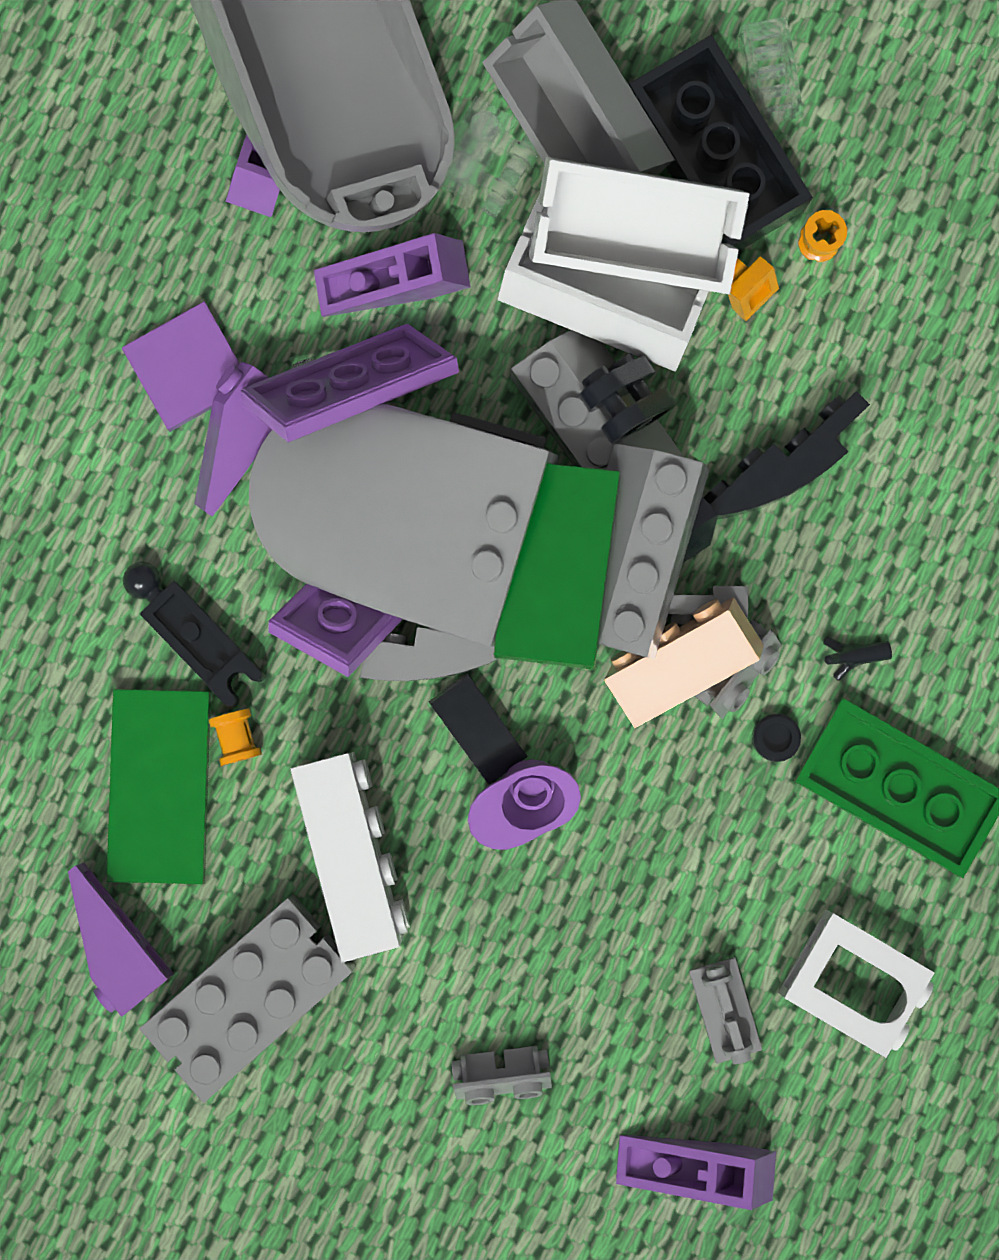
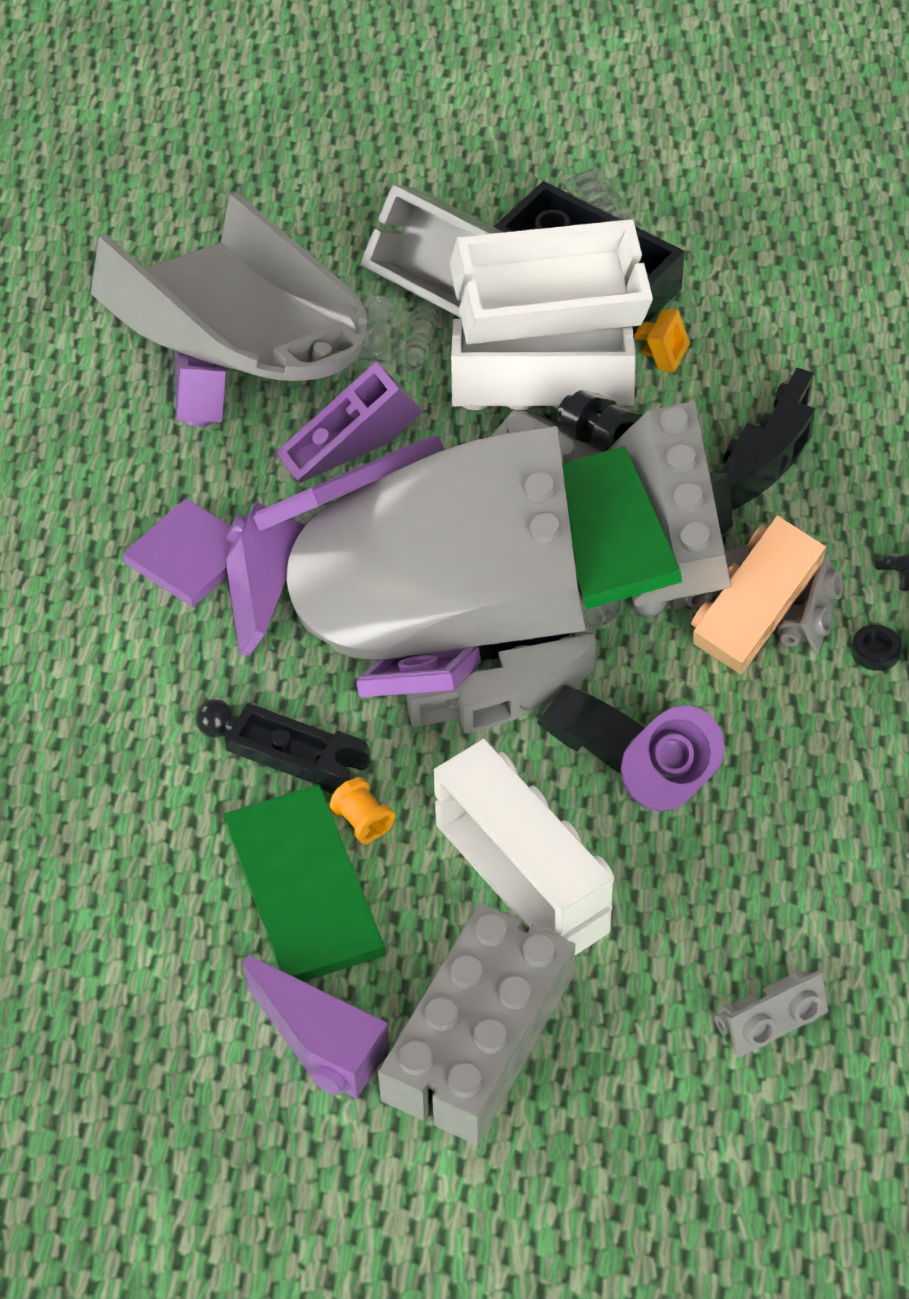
camera: 15 degrees left, 35 degrees down
light orange bush [798,210,847,262] -> none

